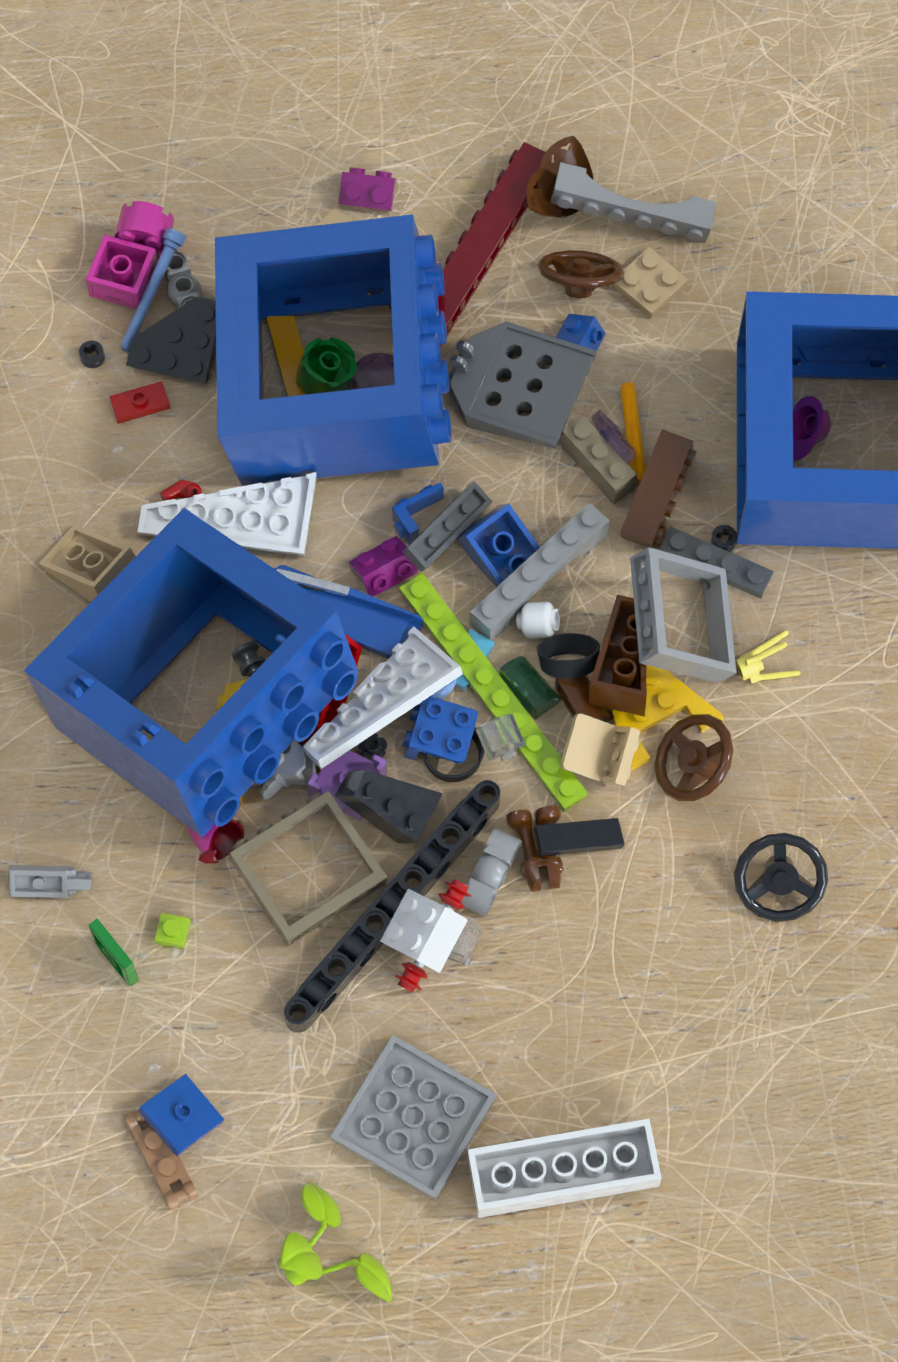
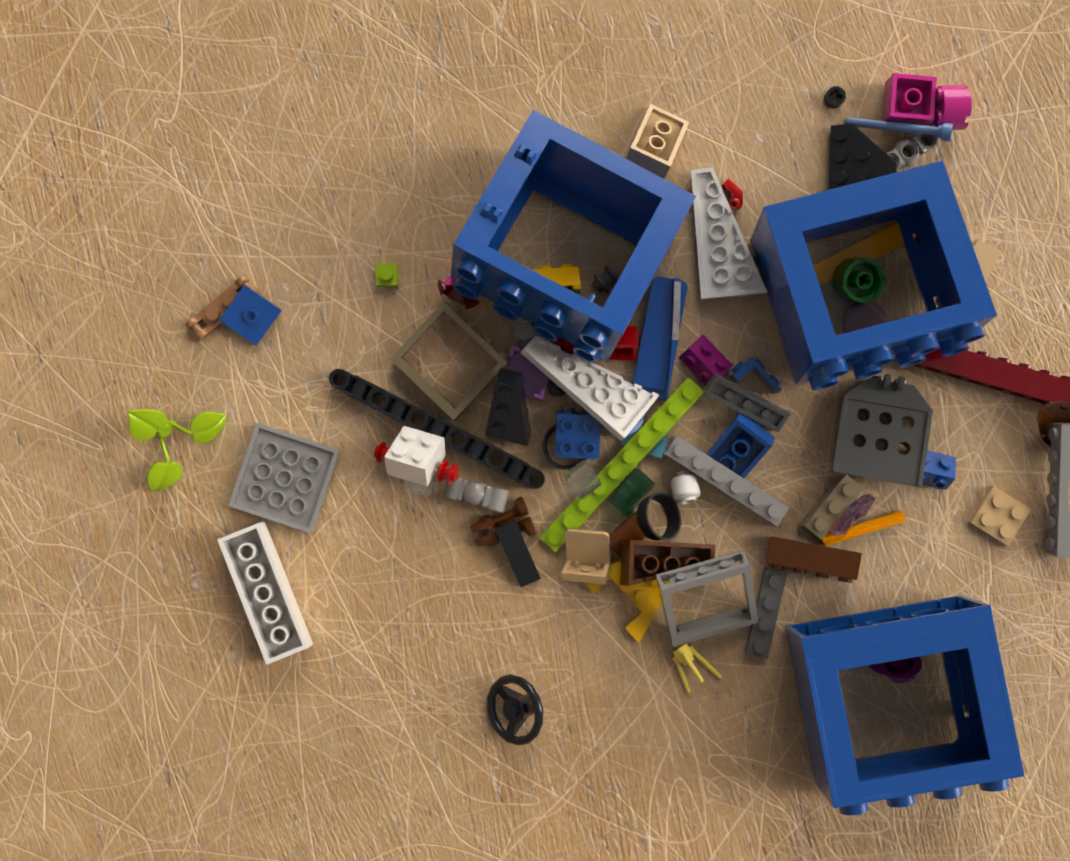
camera: 75 degrees right, 20 degrees up
light grey hinge [8,865,92,898] -> none
green tile [89,918,139,986] -> none
red plate [109,381,171,424] -> none
magenta bracket [338,167,397,211] -> none
reddish brown piece [538,250,624,298] -> none
reddish brown piece [655,714,734,801] -> none
black bush [711,525,737,552] -> none

